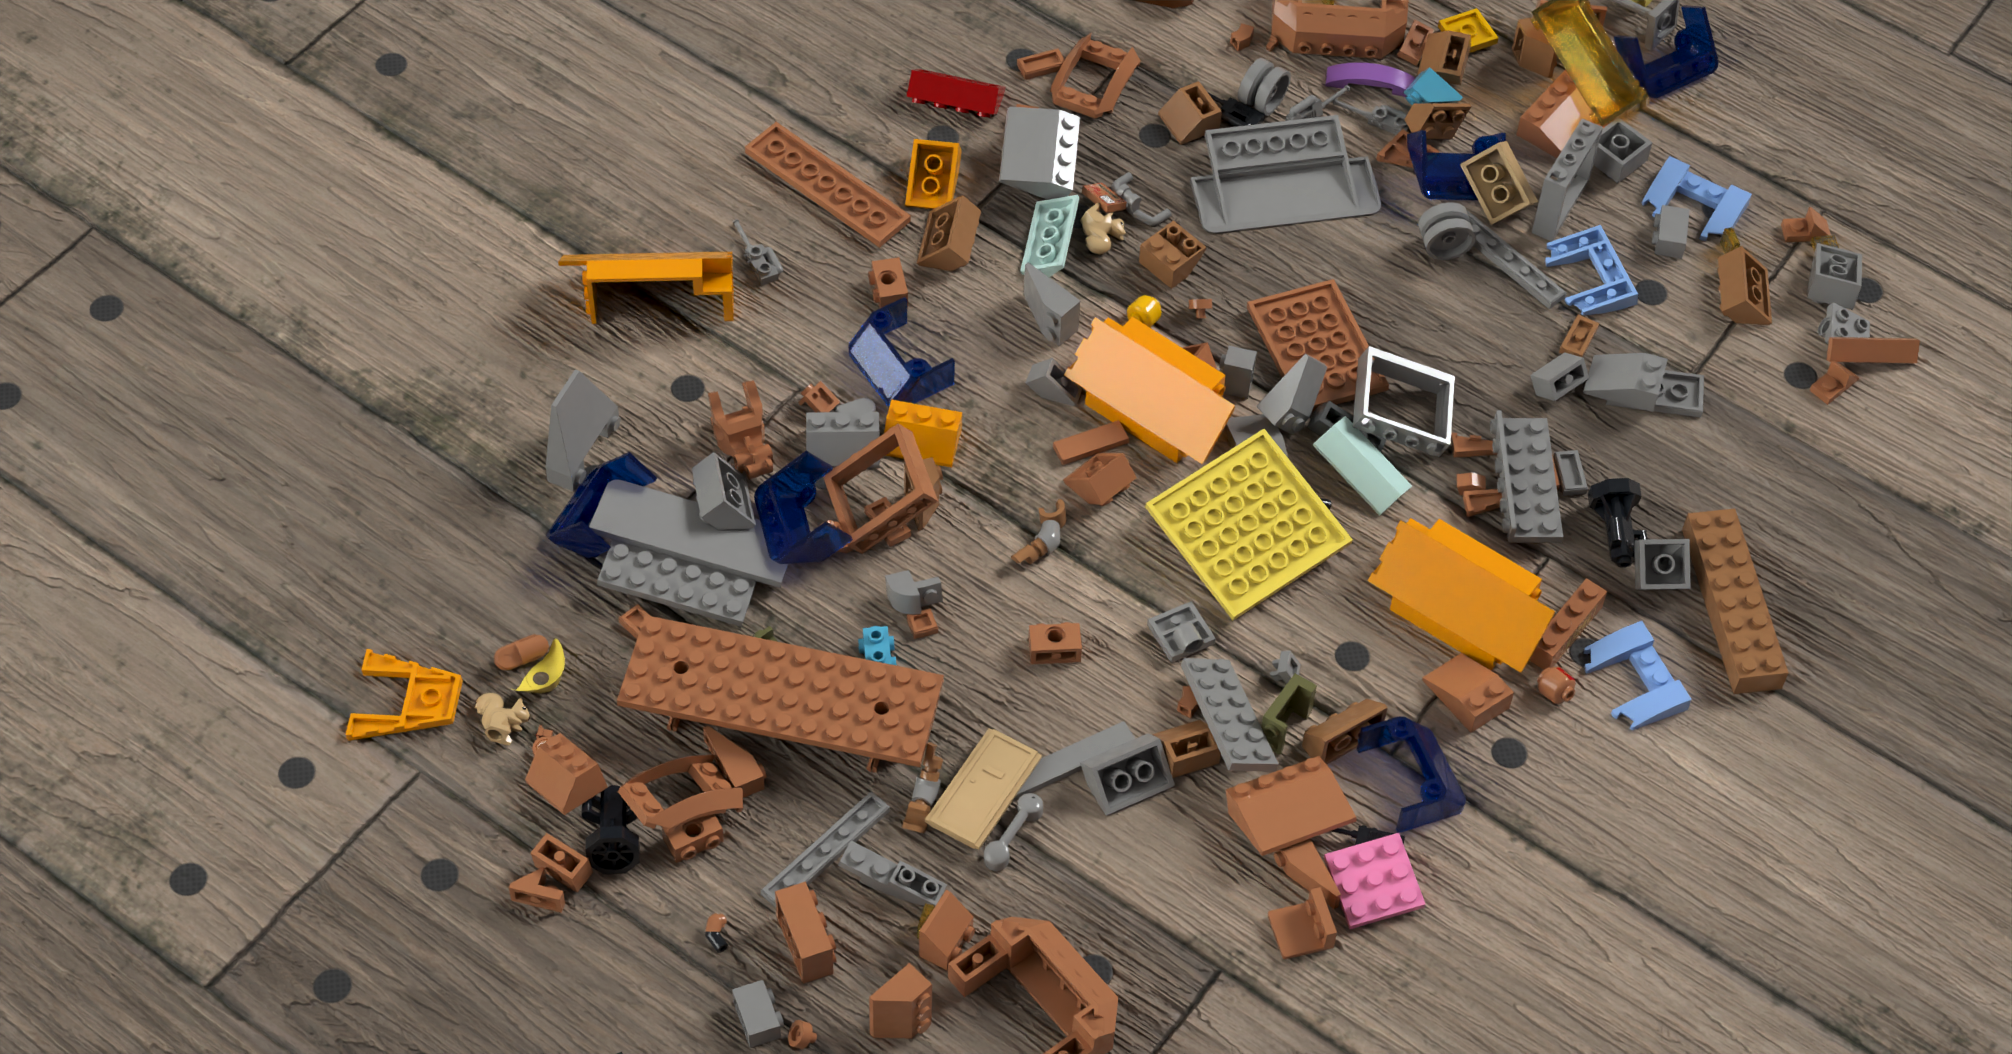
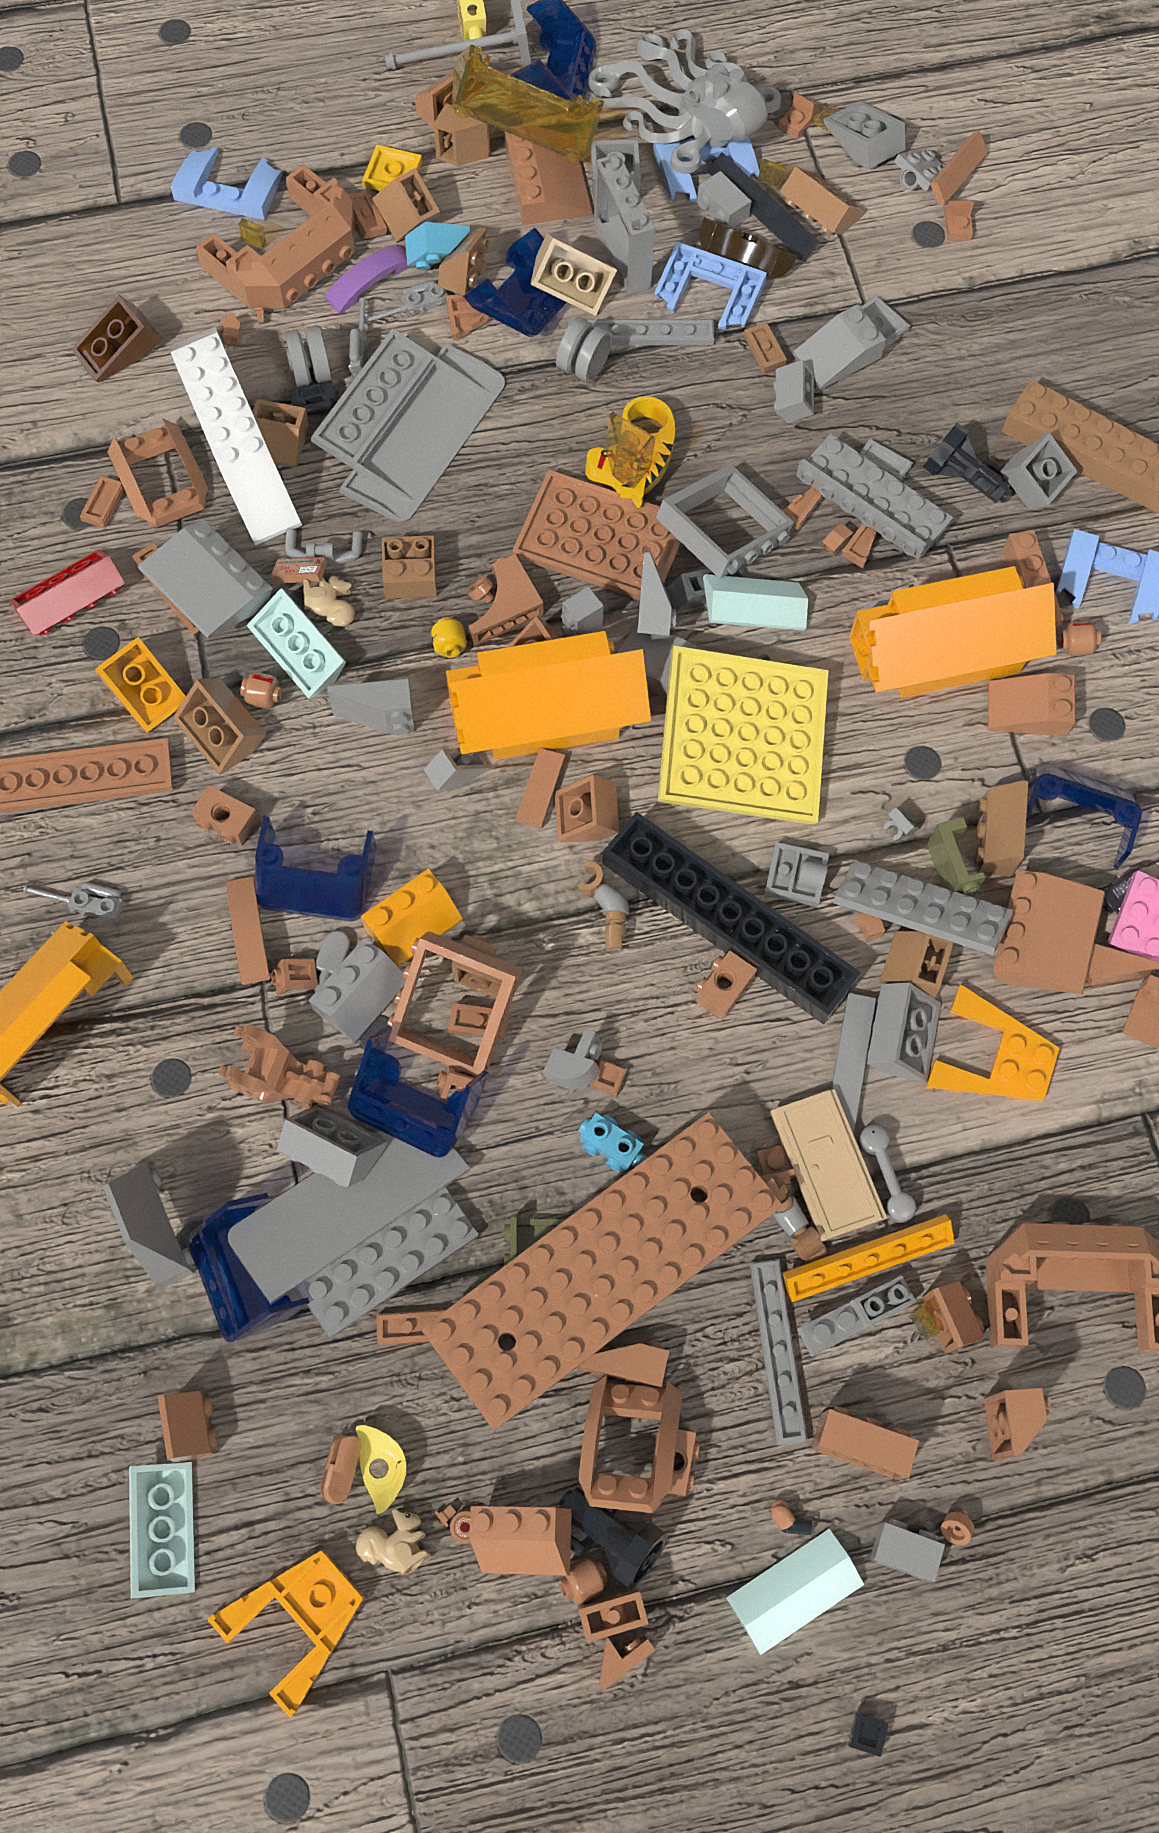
camera: 50 degrees left, 15 degrees up
none -> light aqua slope [129,1462,195,1599]
none -> nougat slope [158,1391,219,1463]
none -> white slope [170,326,302,545]
none -> nougat slope [226,876,270,985]
none -> nougat head [240,672,282,709]
none -> nougat arch [468,554,543,646]
none -> nougat head [559,1556,608,1605]
none -> yellow animal [585,396,675,509]
none -> light grey animal [589,29,781,174]
none -> black brick [602,811,861,1025]
none -> clear yellow slope [605,411,656,489]
none -> dark brown brick [700,217,798,278]
none -> black tile [707,152,820,262]
none -> light aqua slope [726,1529,864,1655]
none -> nougat bracket [756,1145,796,1186]
none -> light orange plate [783,1214,955,1302]
none -> light orange wing [925,985,1060,1102]

